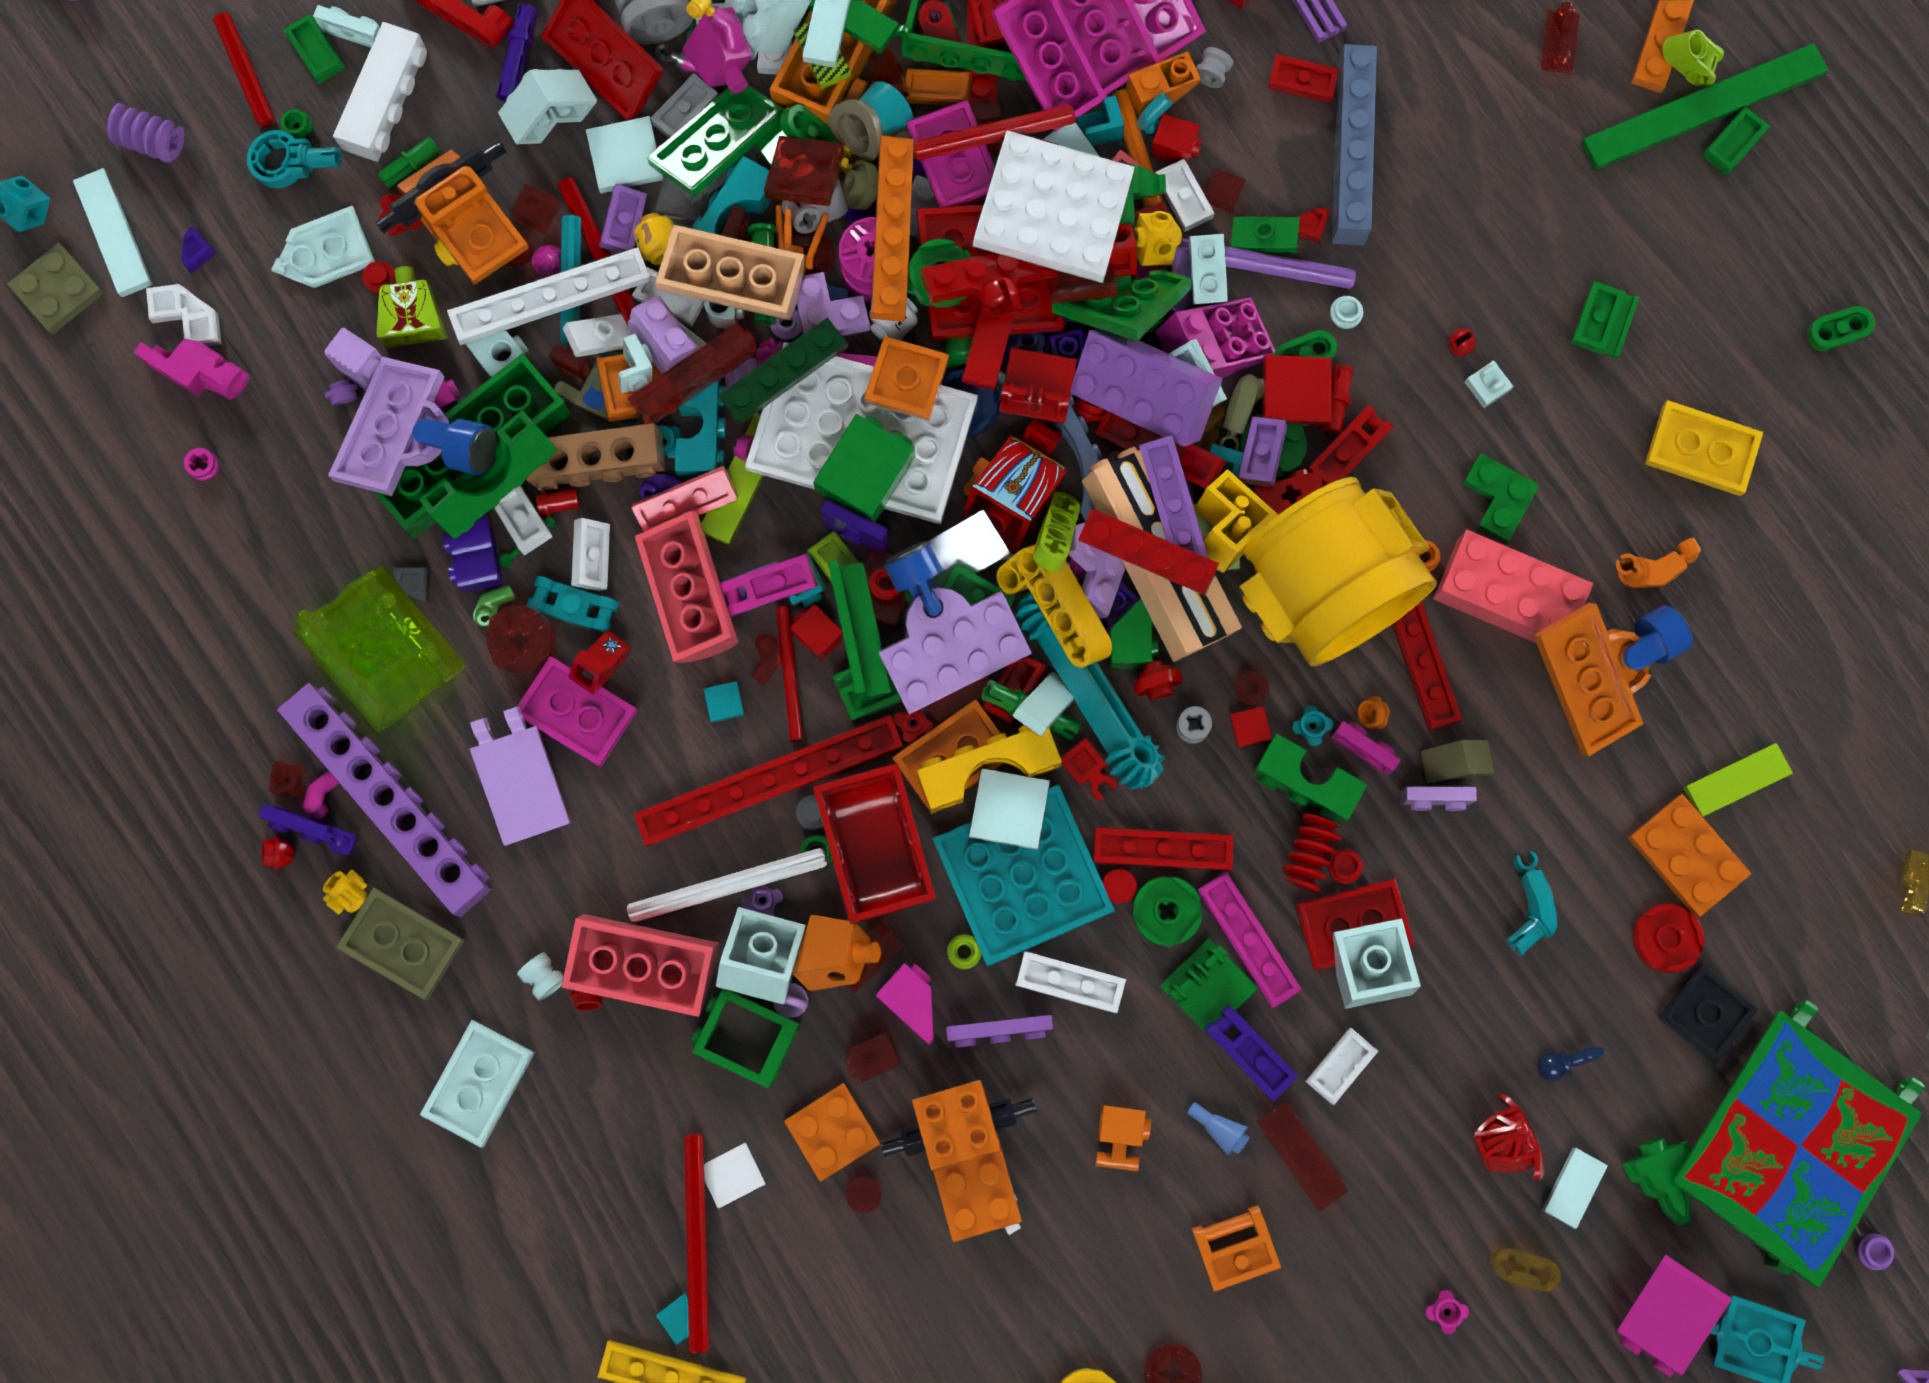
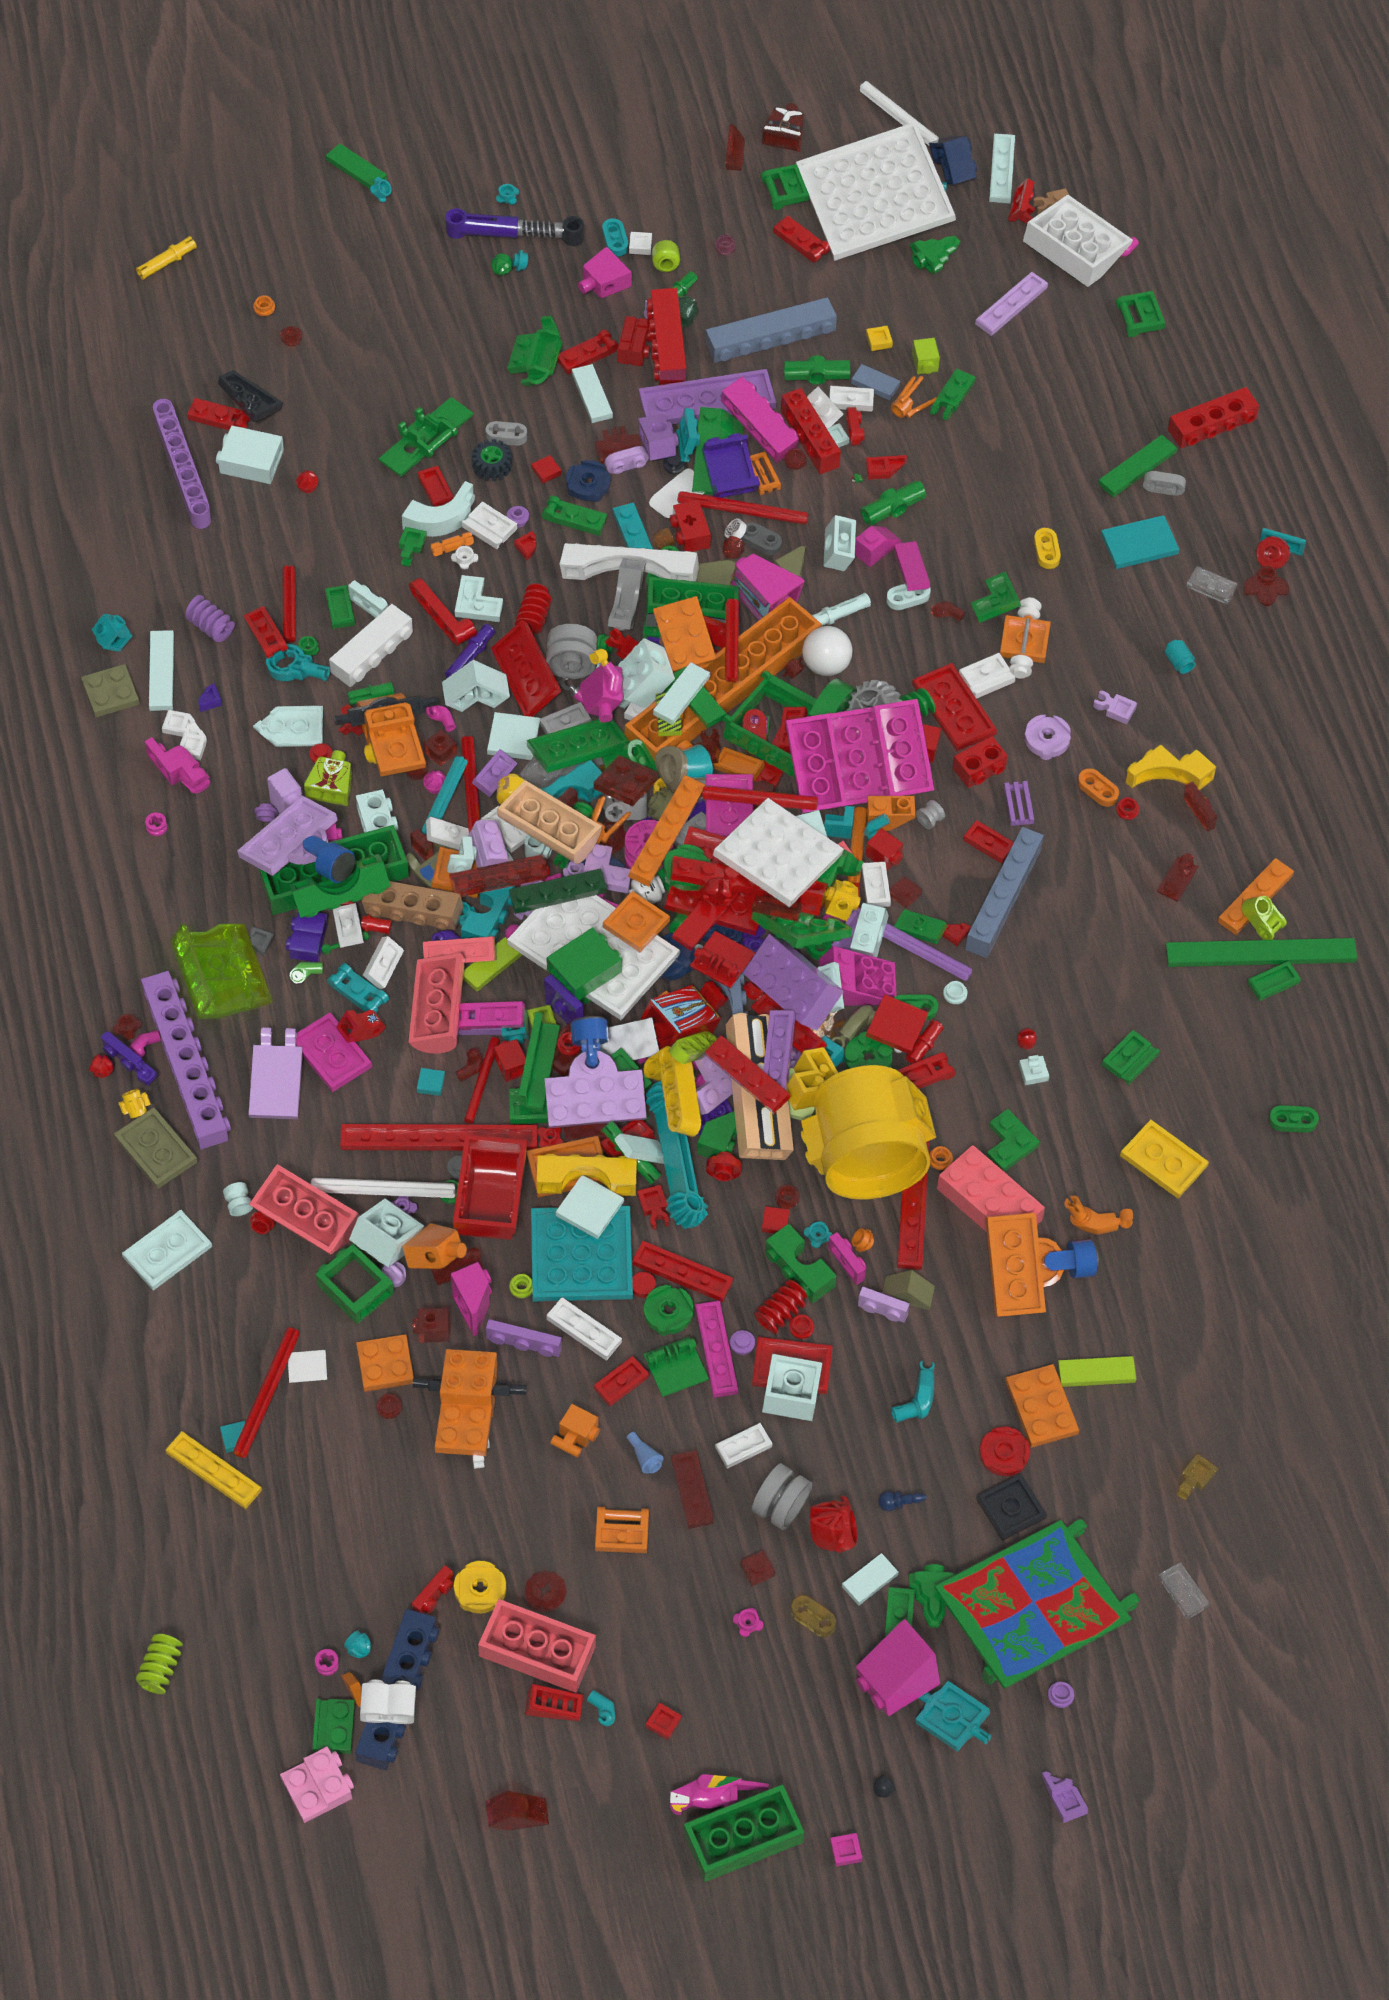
camera: 20 degrees right, 20 degrees down
white plate [447,247,650,345] -> none
clear red plate [486,605,556,673] -> none
light grey wheel [1176,706,1212,744] -> none
dark purple plate [1204,1005,1298,1101] -> none
medium lavender plate [1238,417,1287,487] -> none
none -> red plate [243,606,288,659]
none -> dark pink arm [426,705,456,732]
none -> red plate [594,1356,649,1407]
none -> medium lavender plate [730,1330,755,1355]
none -> clear red plate [740,1551,775,1586]
none -> light grey wheel [752,1463,813,1530]
none -> green plate [884,1587,915,1638]

